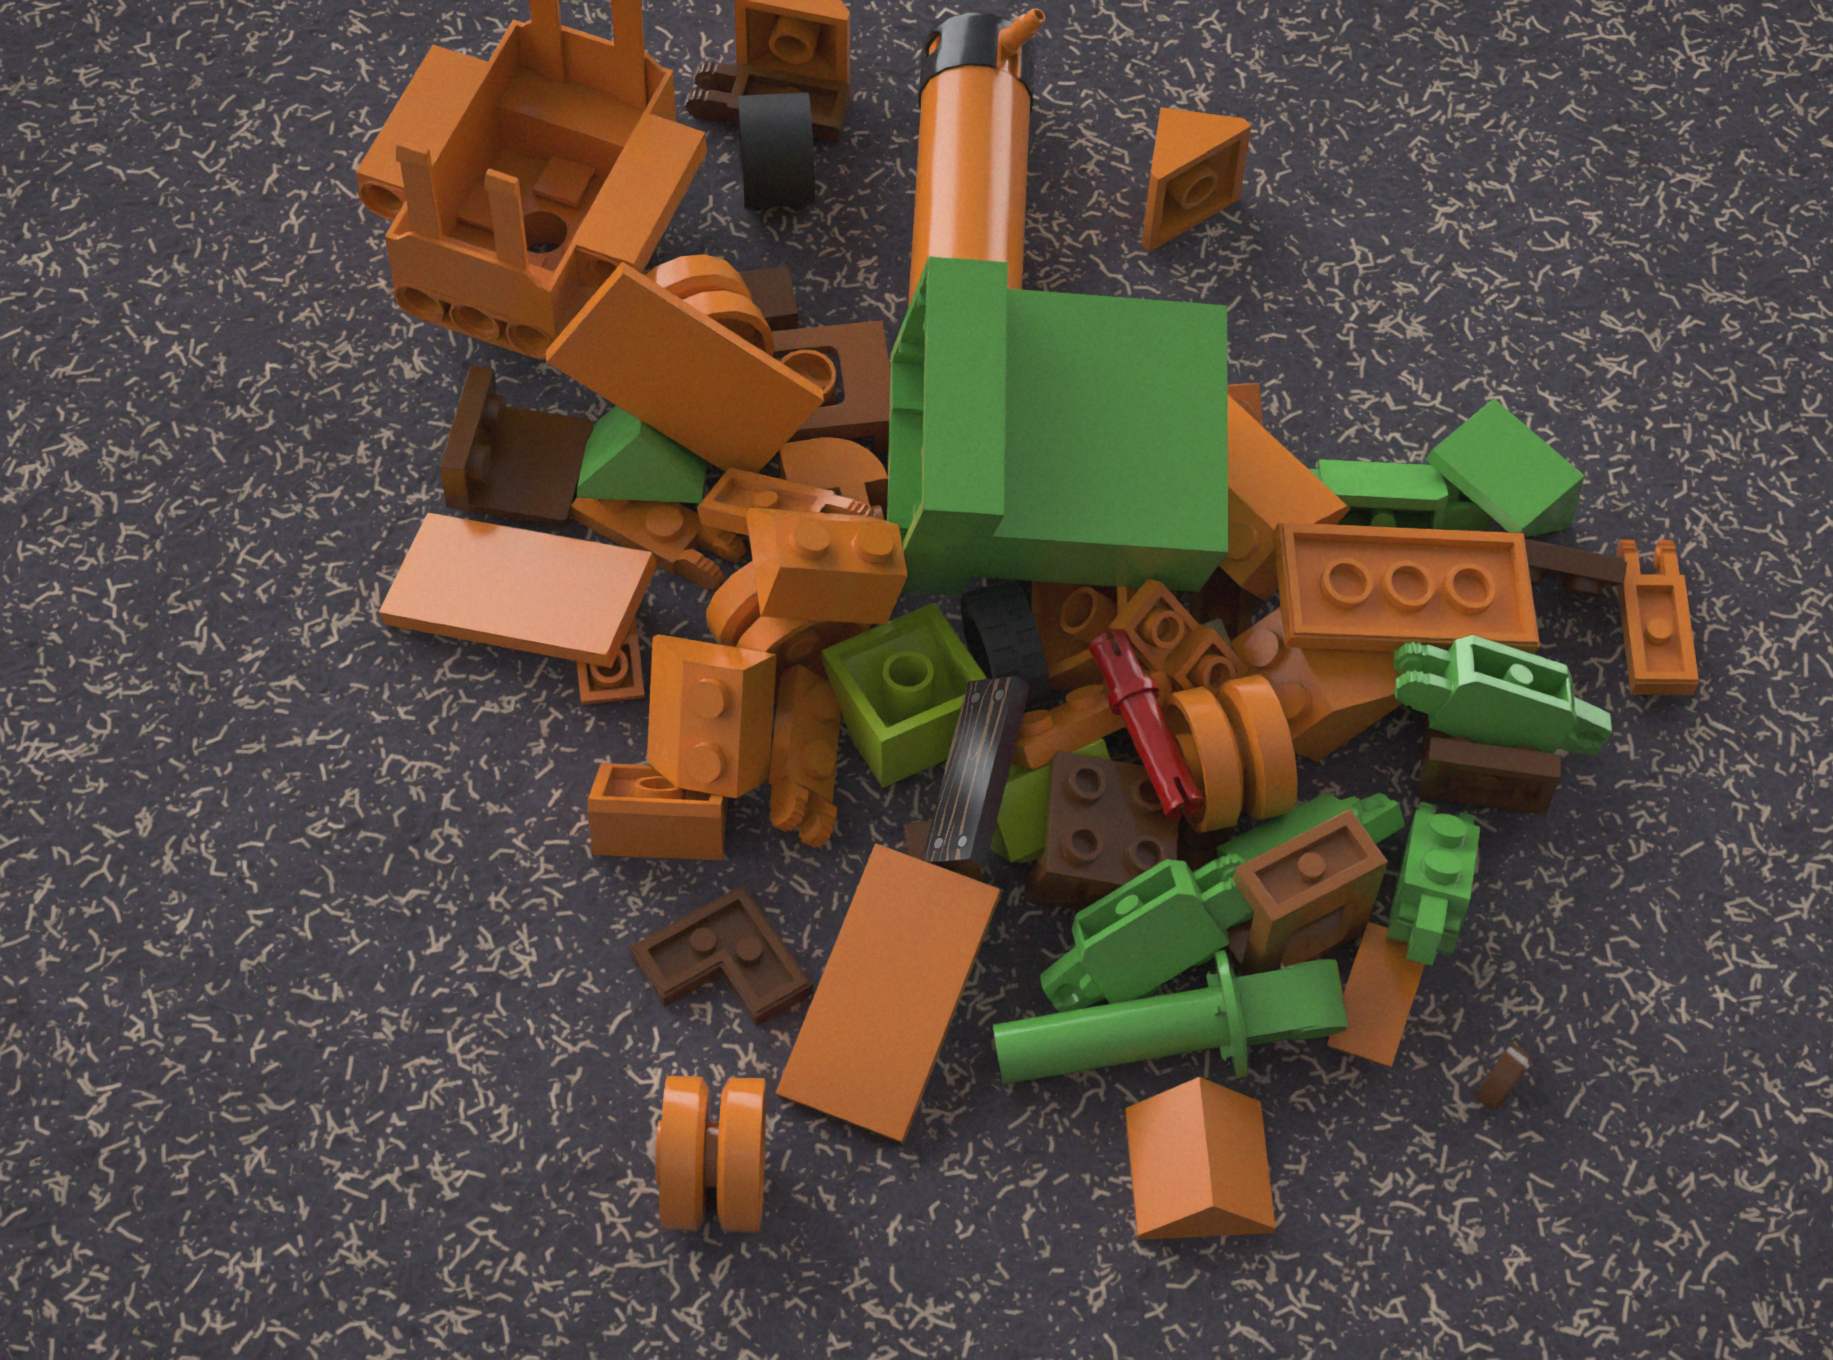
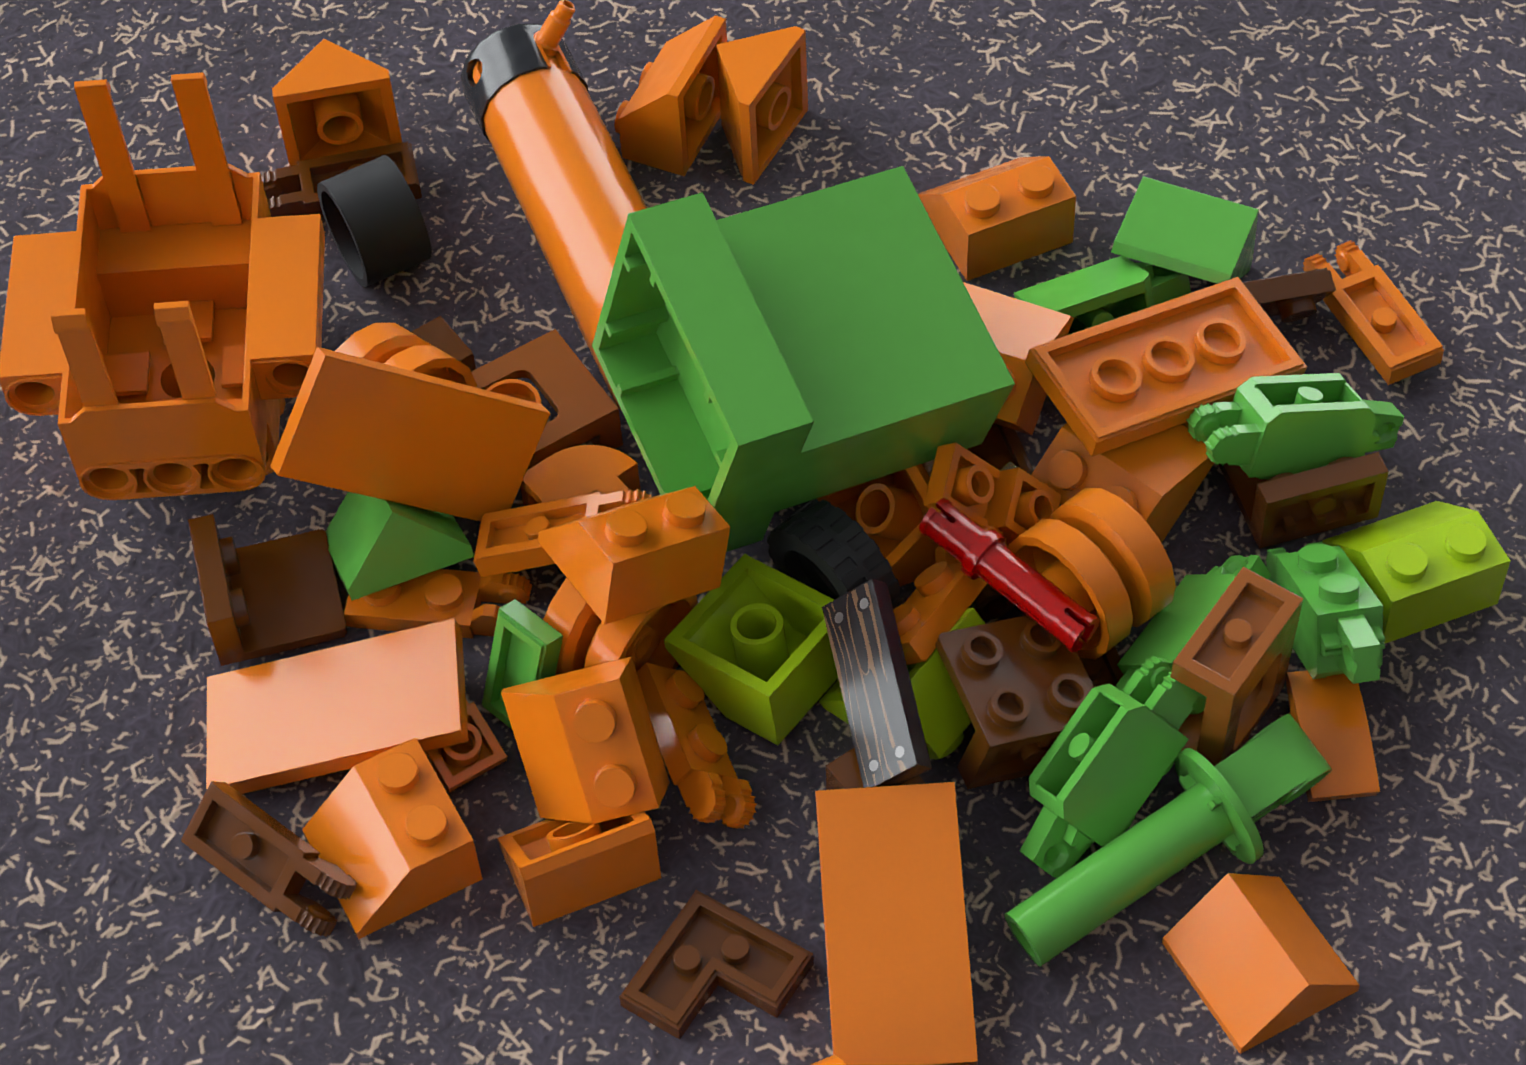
camera: 20 degrees left, 5 degrees down
reddish brown tile [1473,1042,1533,1111] -> none
none -> reddish brown hinge [181,781,357,937]
none -> orange slope [302,737,483,940]
none -> bright green tile [482,599,563,729]
none -> orange slope [614,16,727,176]
none -> orange slope [918,156,1076,281]
none -> lime slope [1322,501,1511,644]

